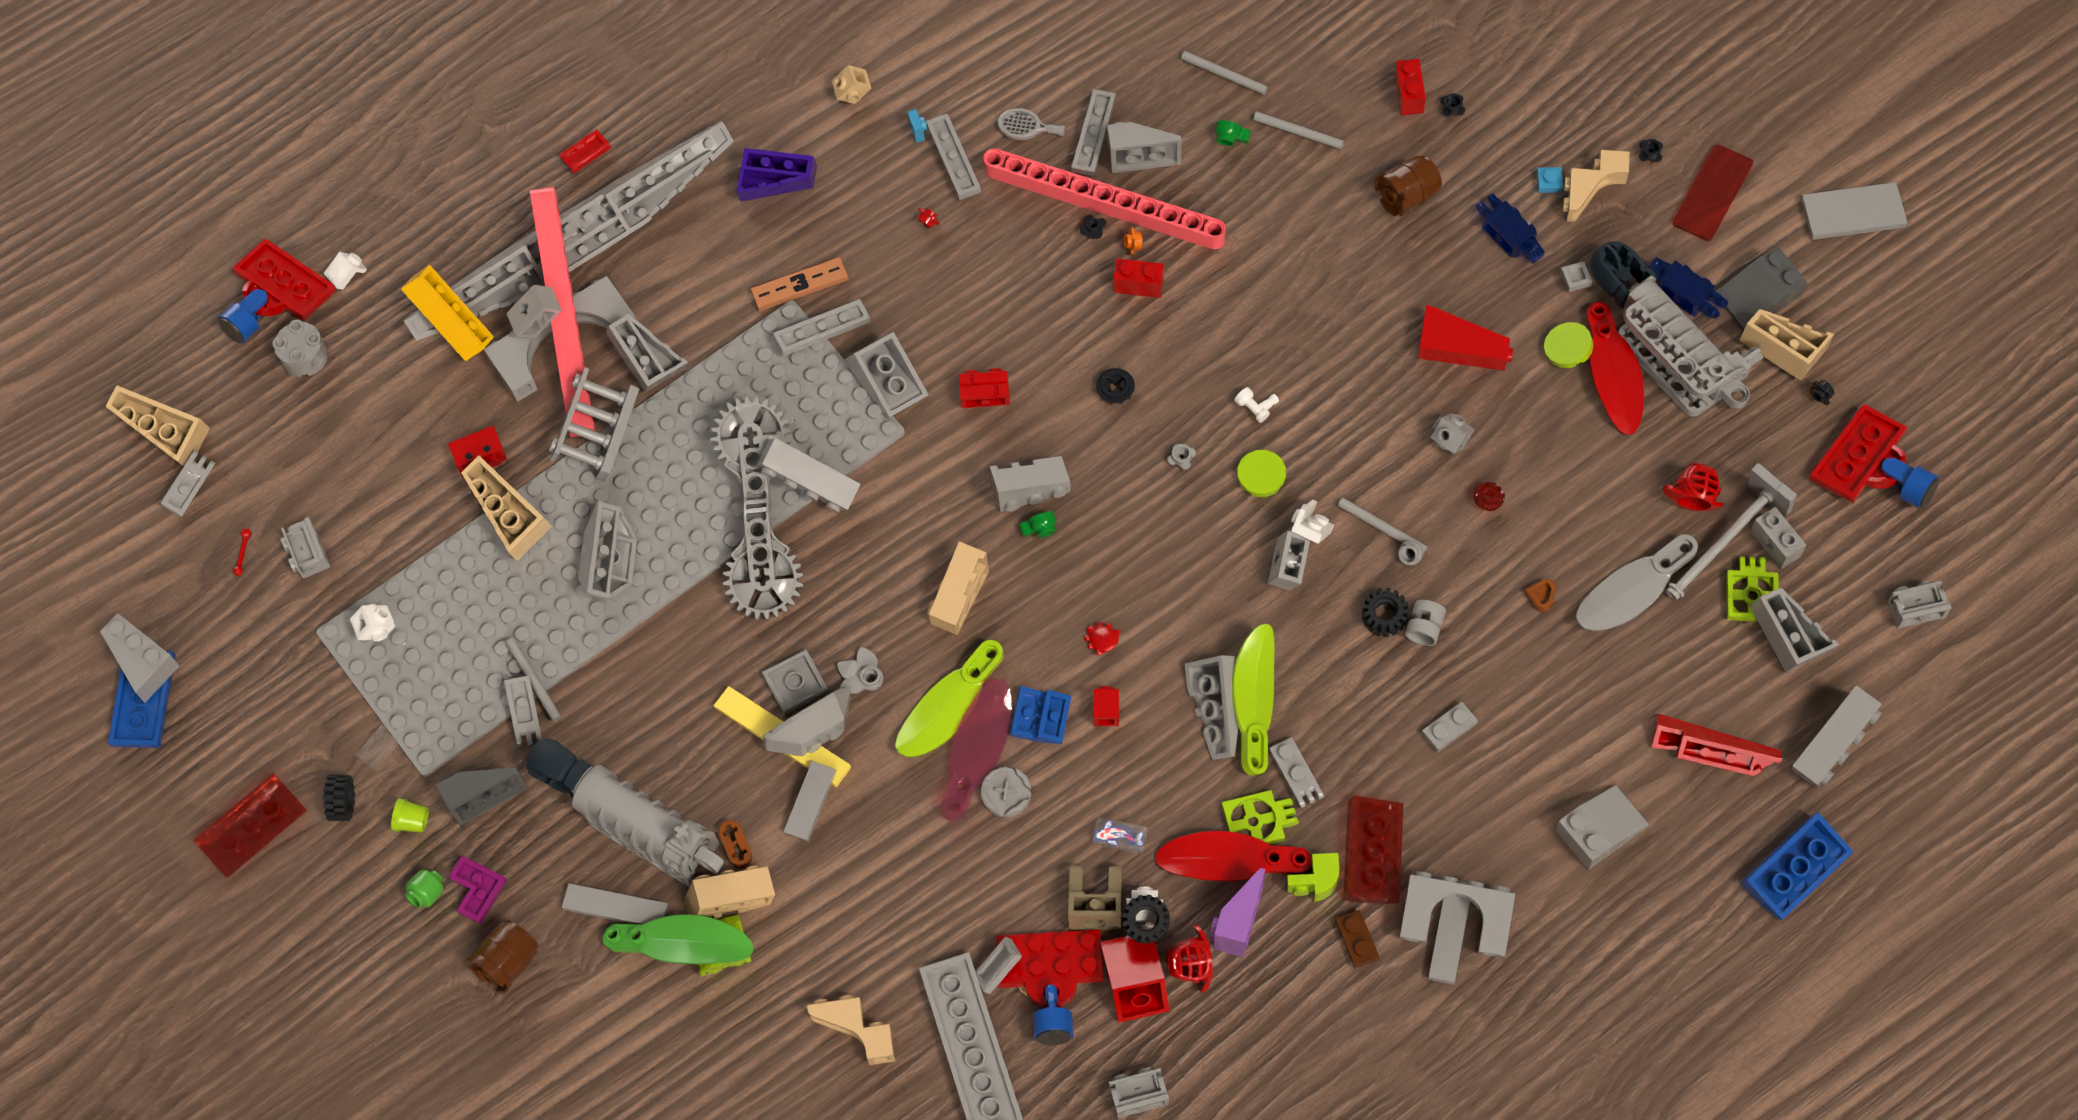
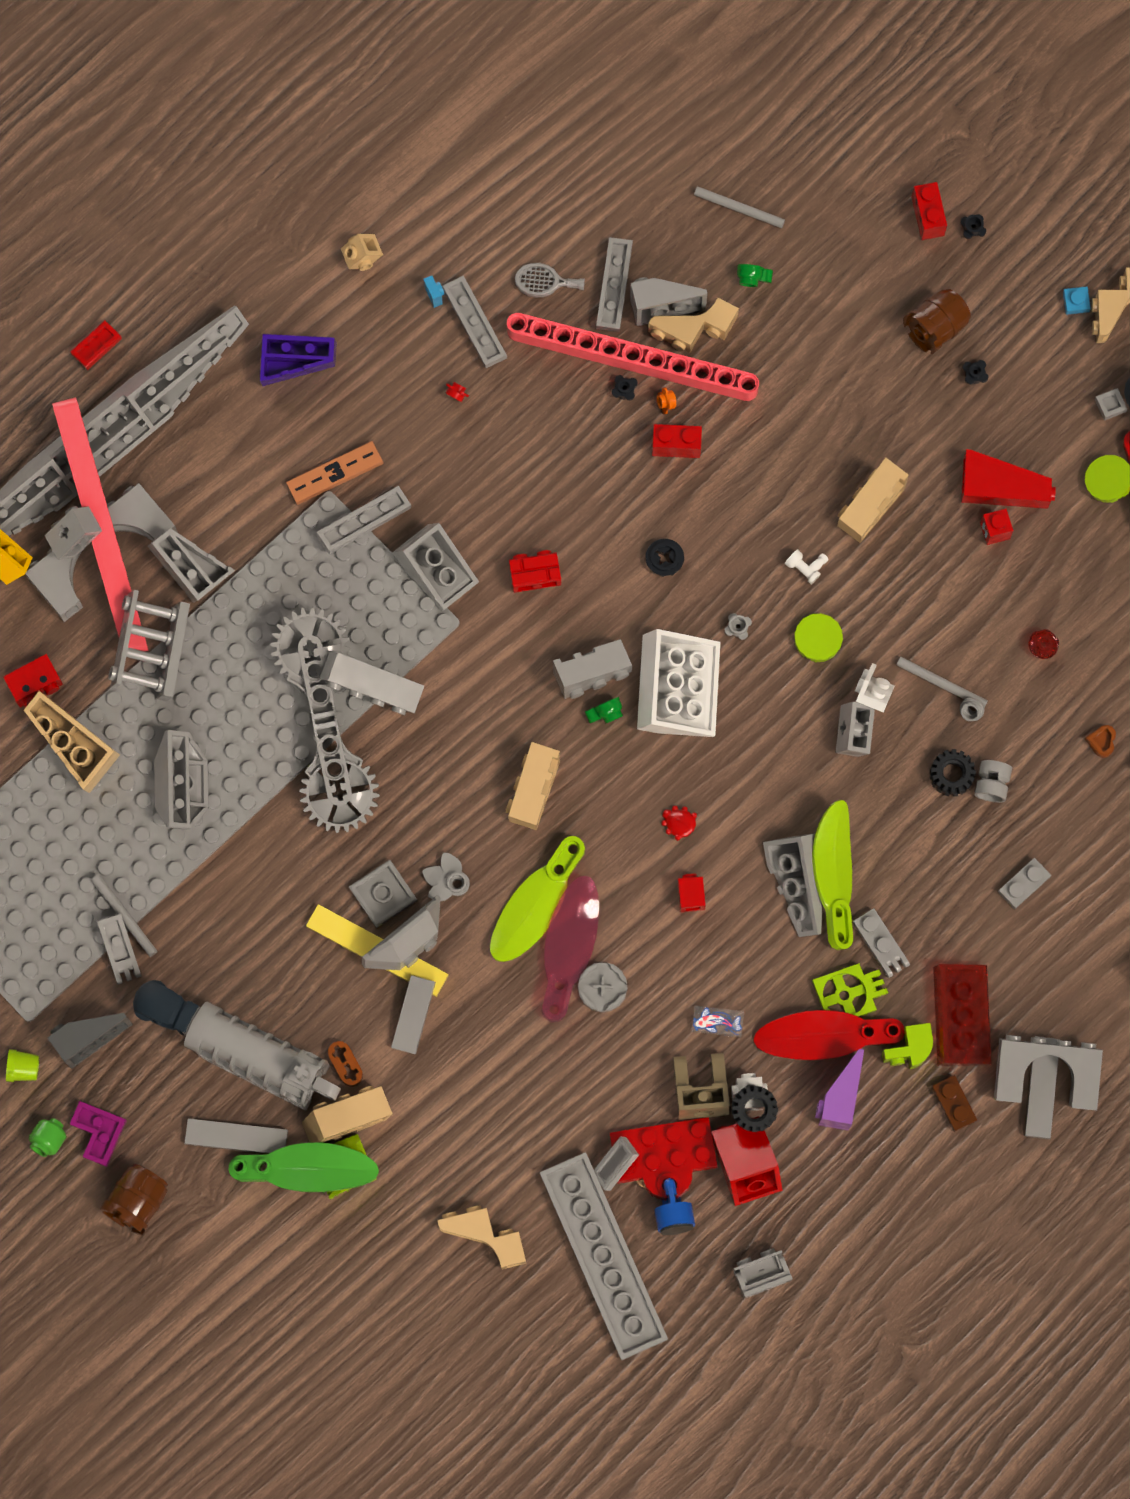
camera: 10 degrees left, 10 degrees up
blue slope [1009,686,1071,744] -> none
red piece [1166,924,1213,993] -> none
light grey bar [1253,111,1344,149] -> none
light grey brick [1430,413,1475,454] -> none
clear blue hinge [1476,193,1545,264] -> none
none -> white slope [637,629,720,737]
none -> tan arch [648,298,739,353]
none -> tan wedge [837,458,909,543]
none -> black plate [963,360,989,385]
none -> red brick [980,508,1014,545]

